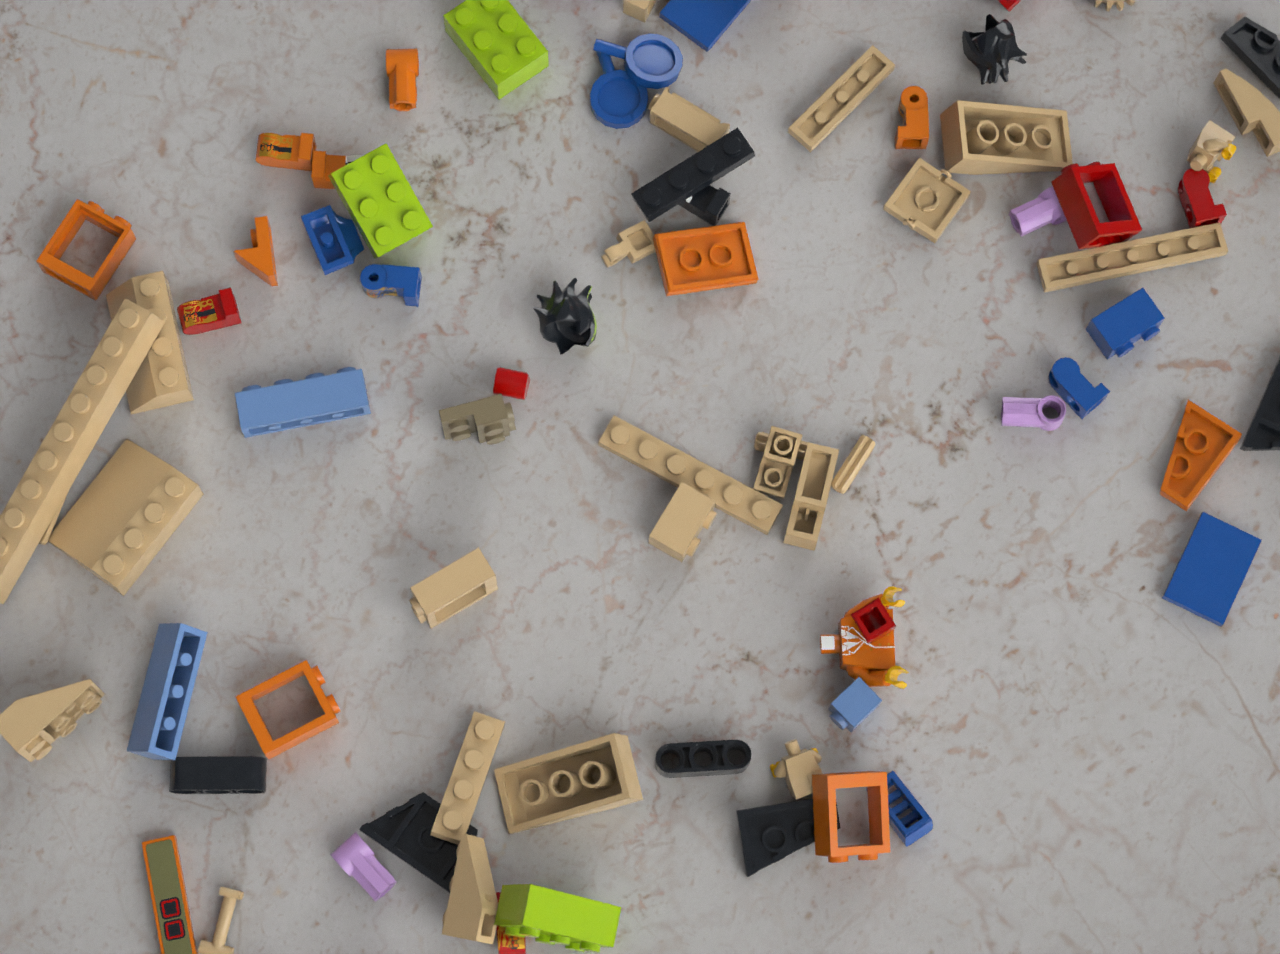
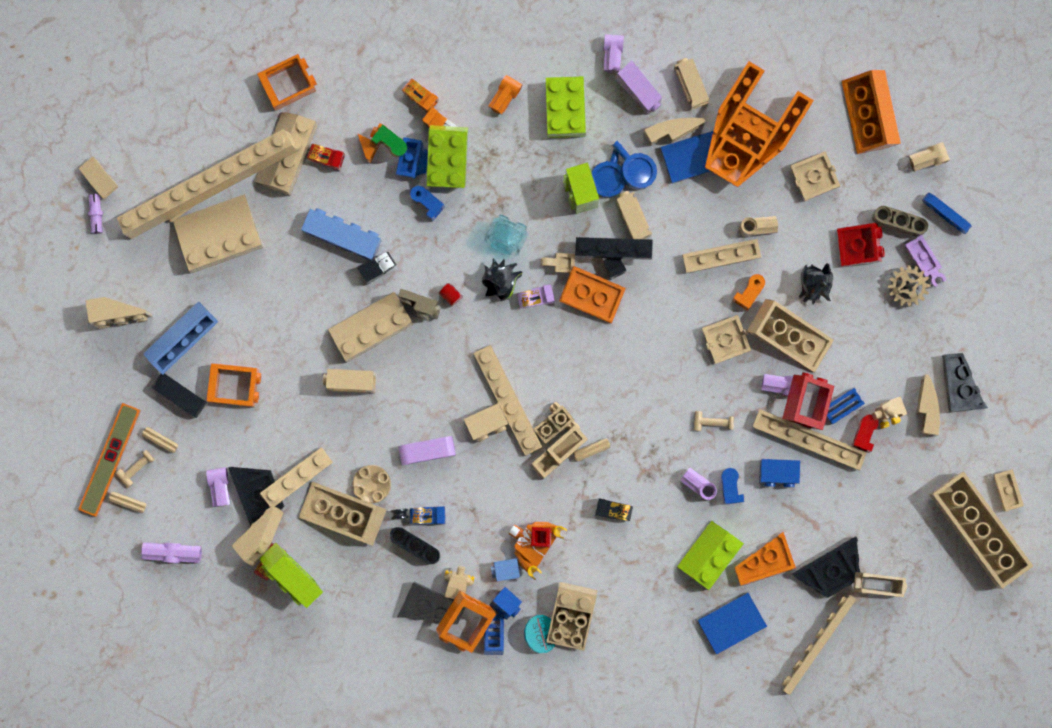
camera: 40 degrees right, 10 degrees up
none -> tan axle [142,427,178,453]
none -> tan slope [328,292,413,363]
none -> tan dish [353,465,391,503]
none -> black leg [358,252,397,285]
none -> green leg [370,124,407,157]
none -> black bush [391,508,409,520]
none -> lavender beam [398,436,456,465]
none -> blue leg [410,506,446,524]
none -> clear light blue brick [484,215,528,256]
none -> blue brick [489,587,522,620]
none -> lavender leg [517,284,555,309]
none -> teal piece [524,615,556,653]
none -> tan slope [547,582,597,651]
none -> lime brick [563,162,599,214]
none -> black leg [595,498,633,521]
none -> lime slope [677,521,744,590]
none -> tan piece [694,411,734,431]
none -> tan piece [738,216,778,237]
none -> blue tile [827,388,865,425]

